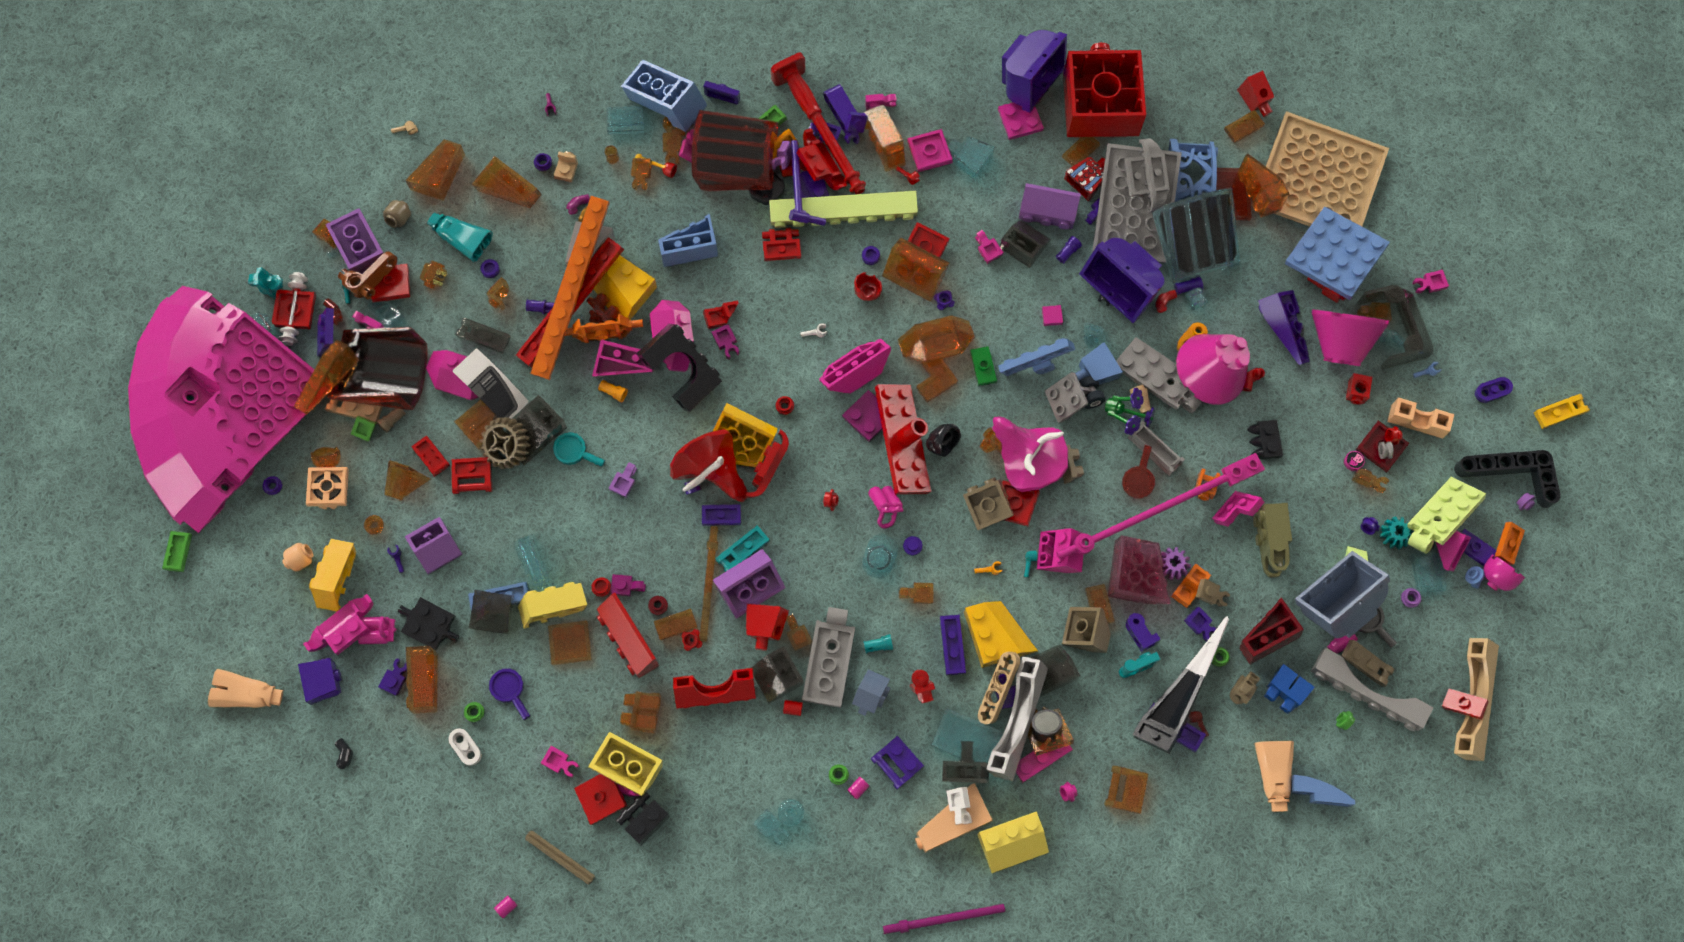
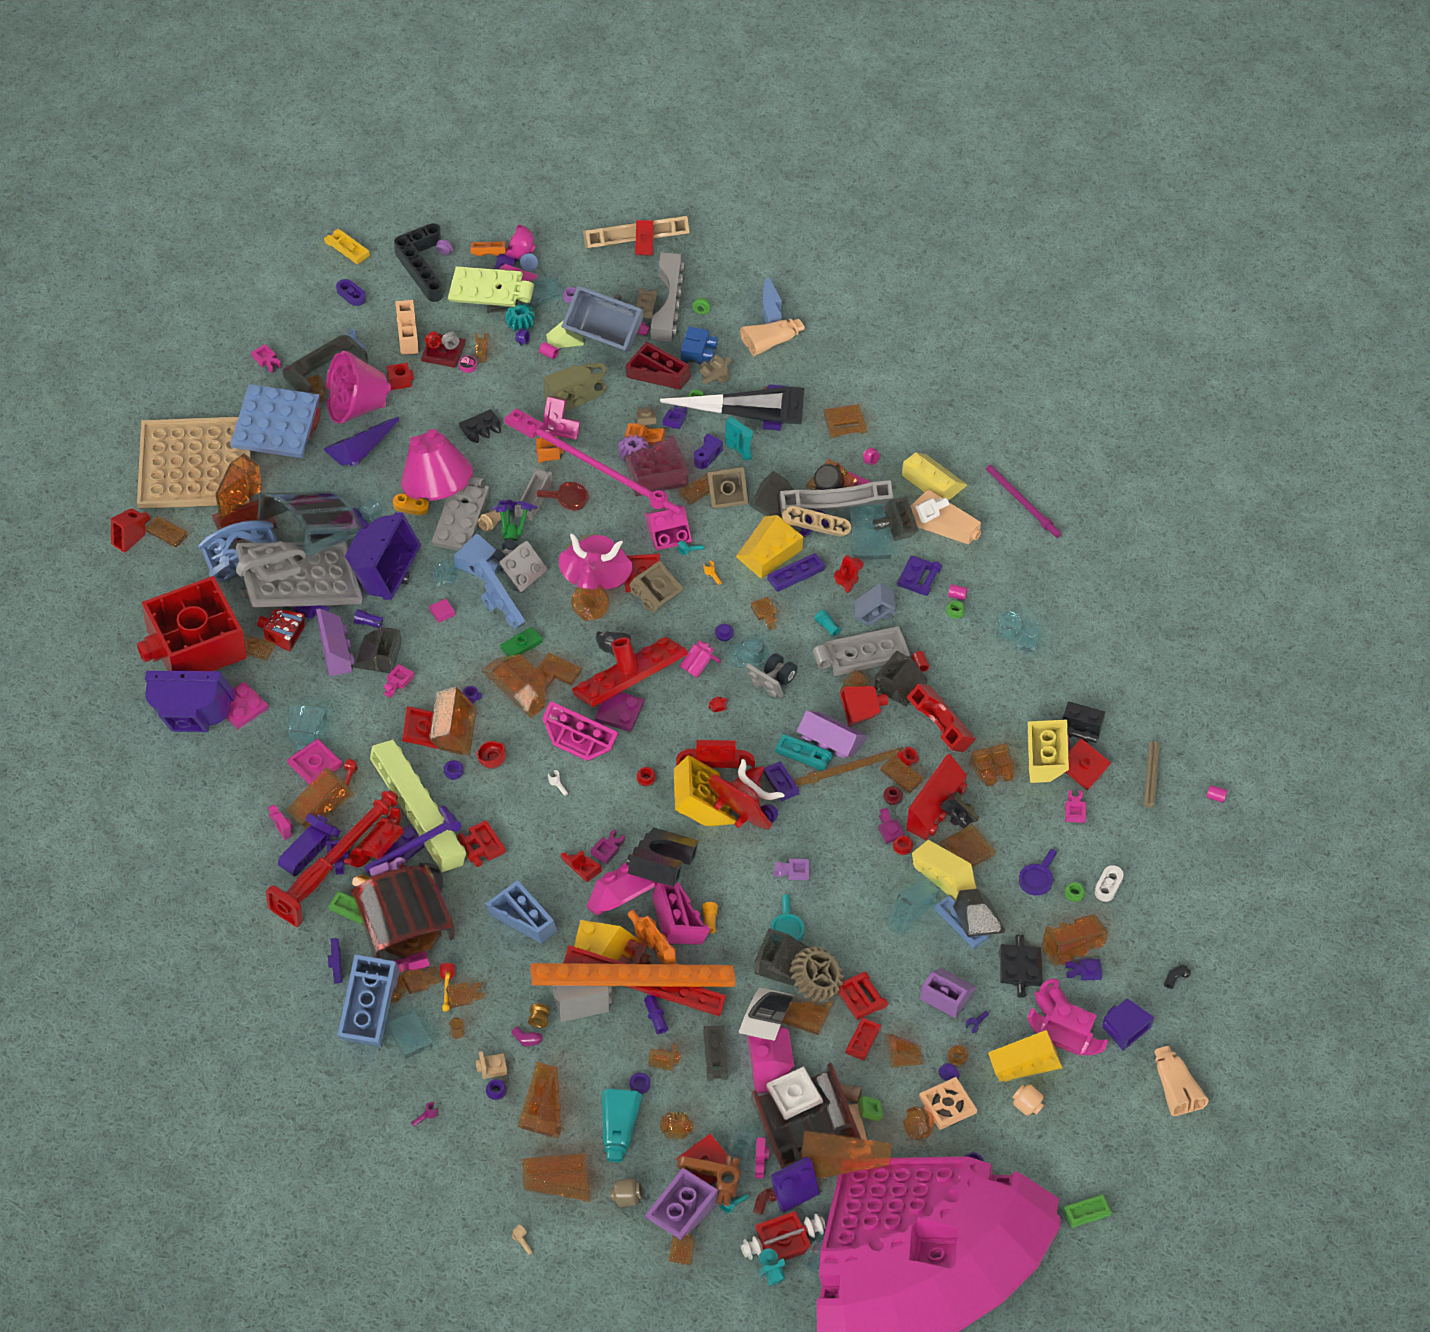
camera: 115 degrees left, 20 degrees down
none -> dark pink hinge [539,342,559,360]
none -> plate [746,653,798,699]
none -> white plate [766,1066,823,1120]
none -> dark purple tile [938,1063,960,1081]
none -> black hips [940,792,979,829]

